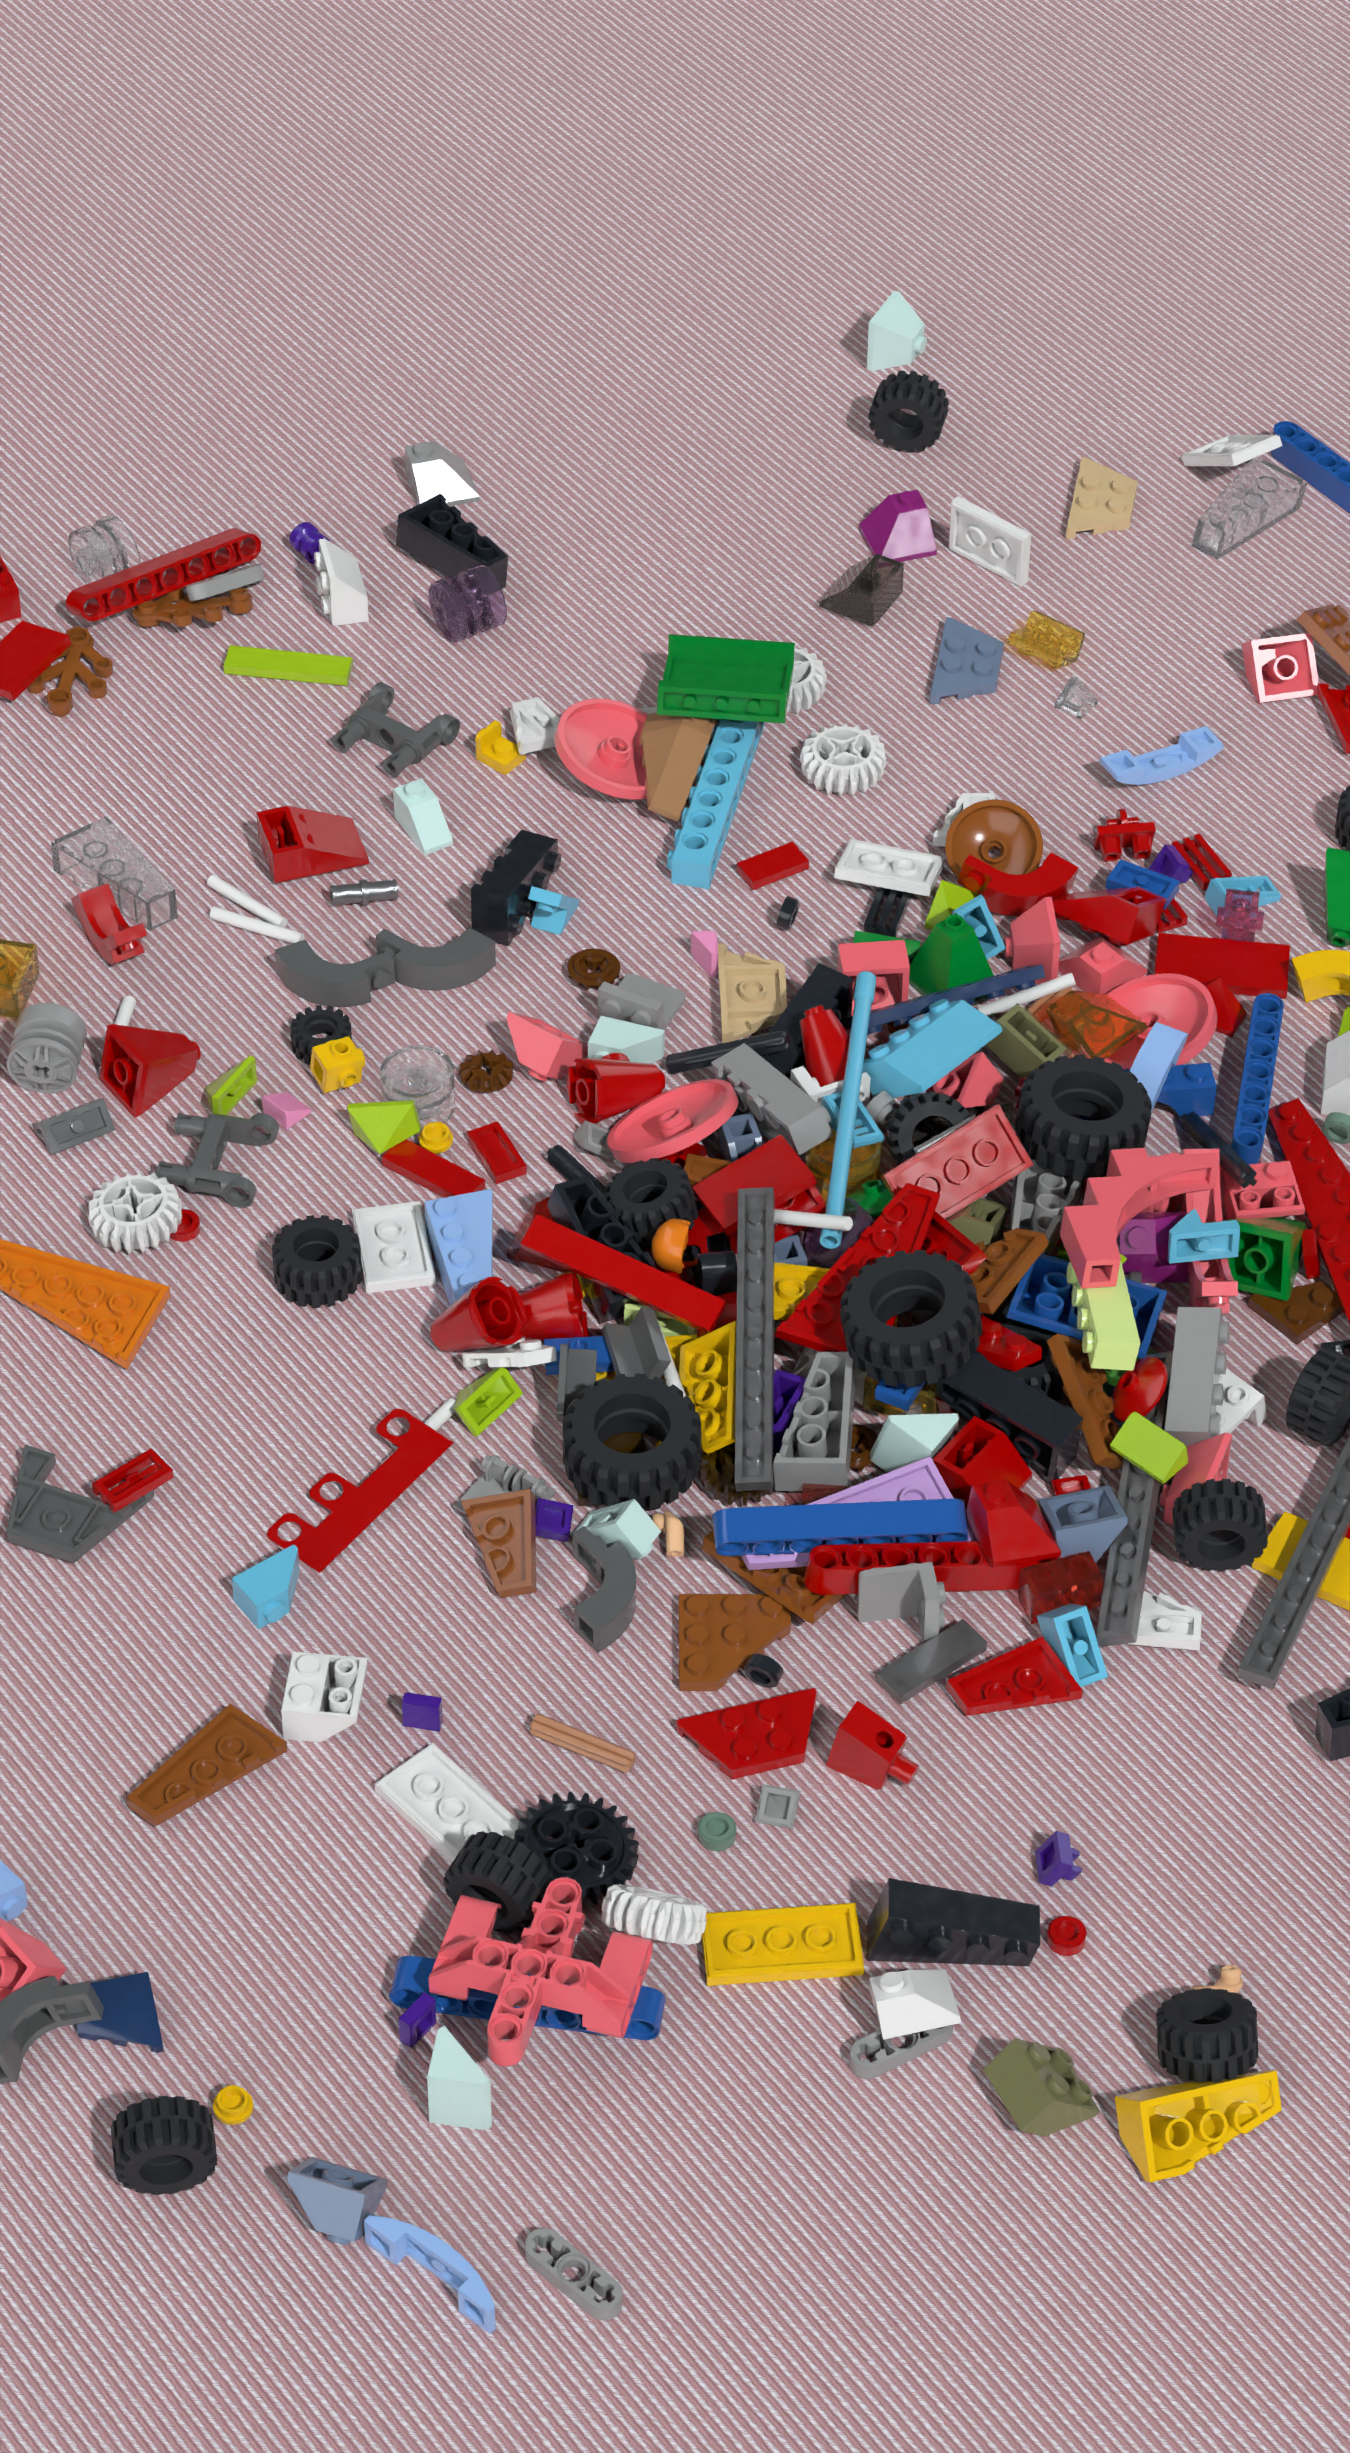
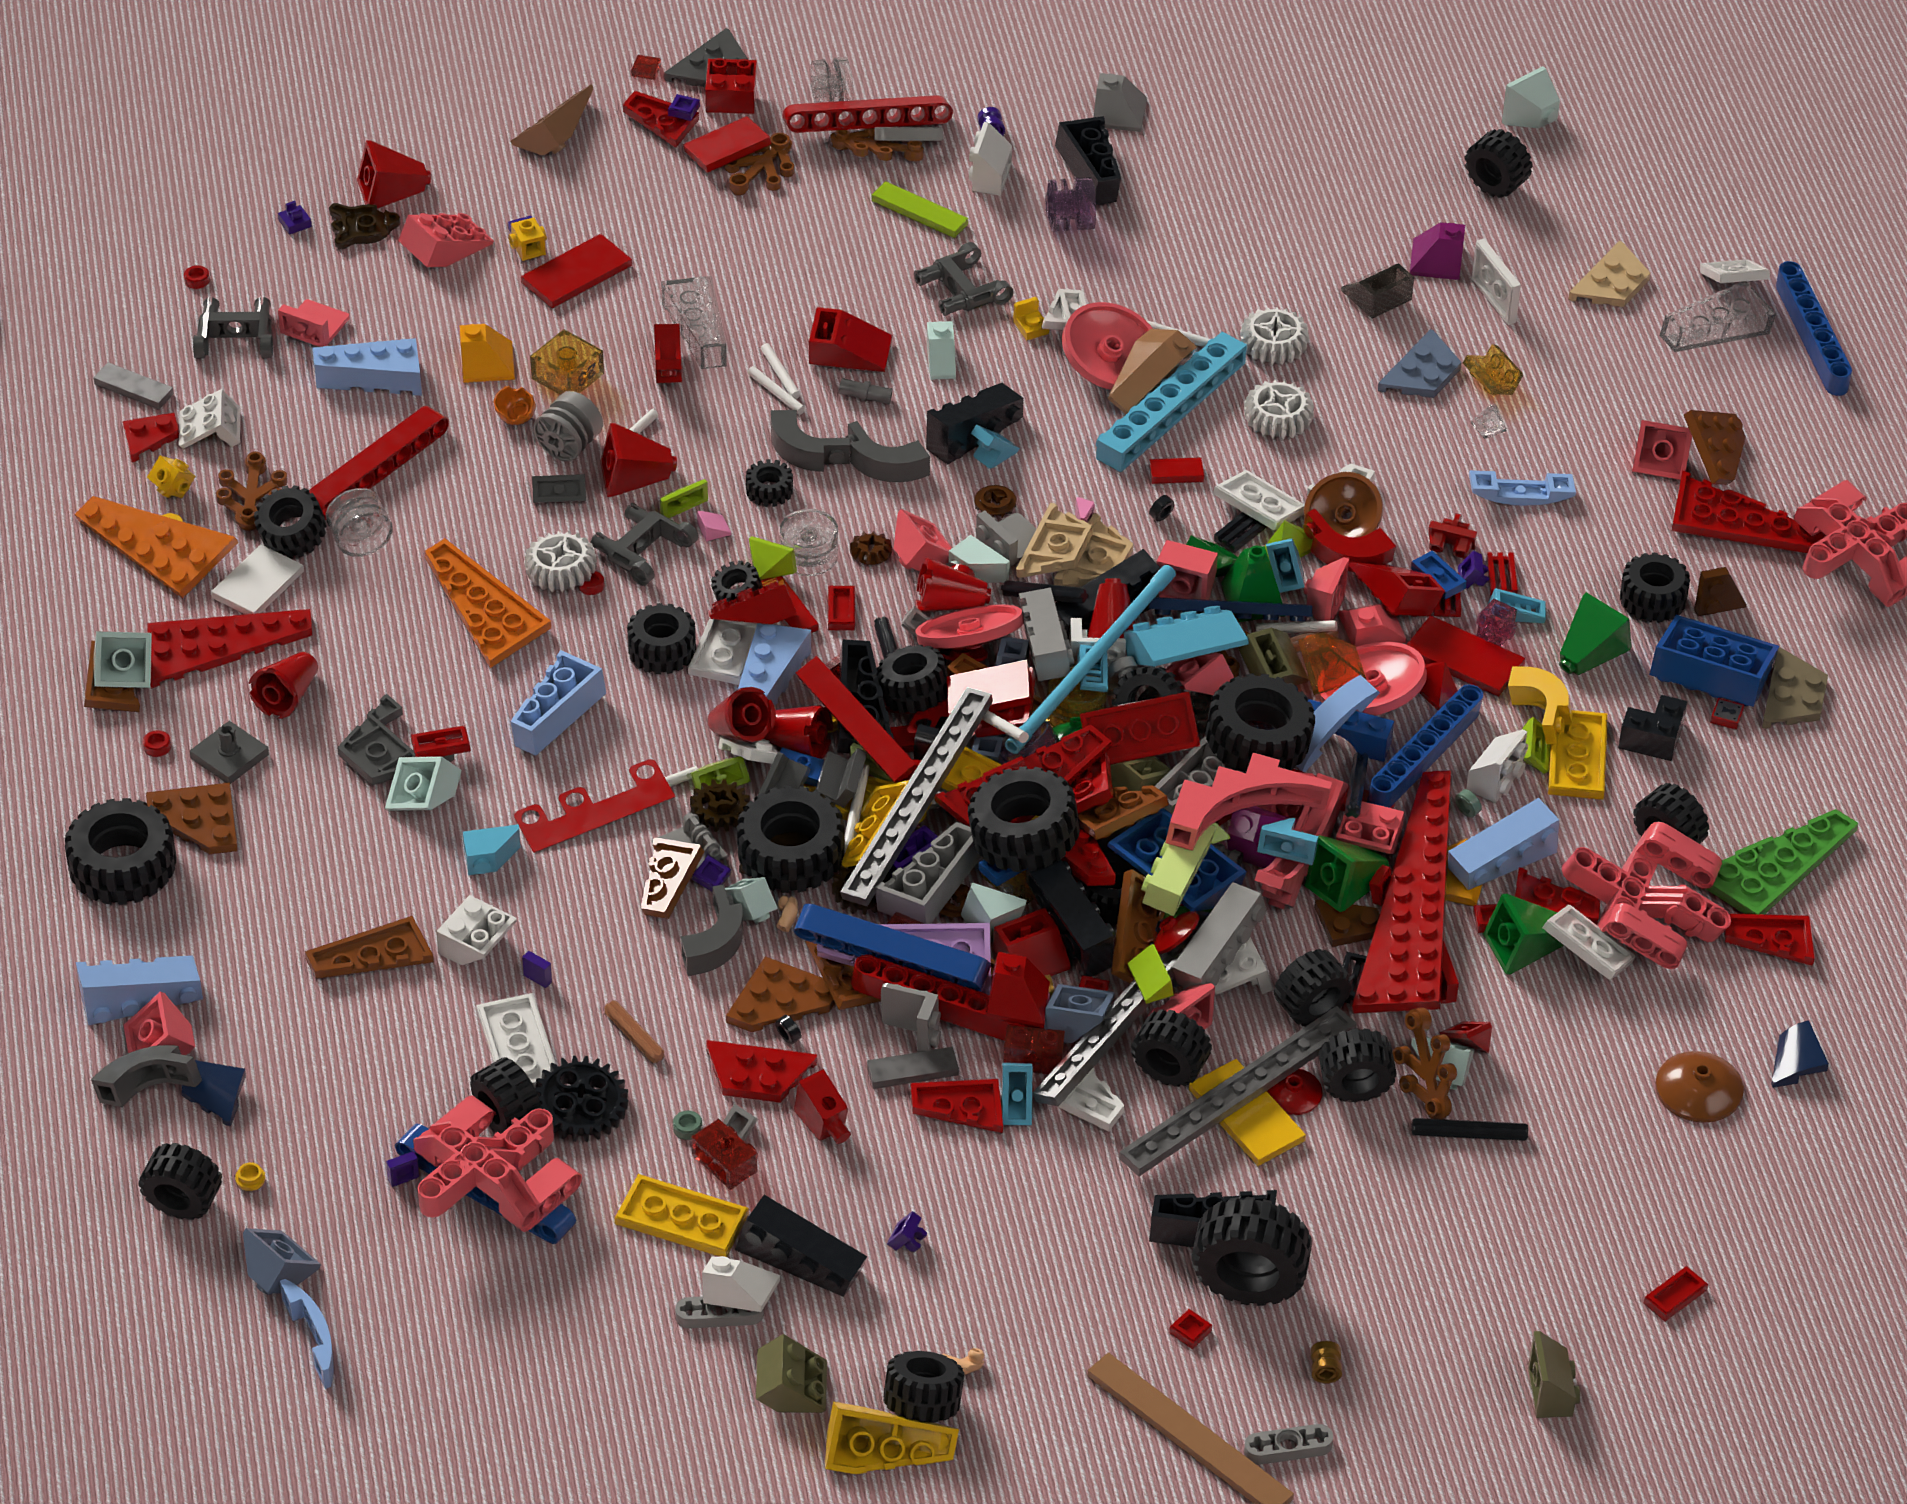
camera: 25 degrees right, 0 degrees up
yellow brick [310,1036,366,1093] -> none
yellow plate [419,1122,453,1153] -> none
light aqua slope [427,2026,492,2130] -> none
light grey beam [525,2228,623,2320] -> none
white gear [601,1884,707,1945] -> none
orange hair [651,1218,690,1274] -> none
green panel [657,634,795,724] -> none
red tile [1047,1916,1087,1956] -> none
none -> light aqua slope [385,757,462,811]
none -> light blue wedge [510,650,606,756]
none -> dark brown gear [690,779,750,832]
none -> clear red brick [691,1118,758,1190]
none -> red slope [708,578,797,624]
none -> black tyre [711,561,763,602]
none -> tan wing [1016,503,1093,578]

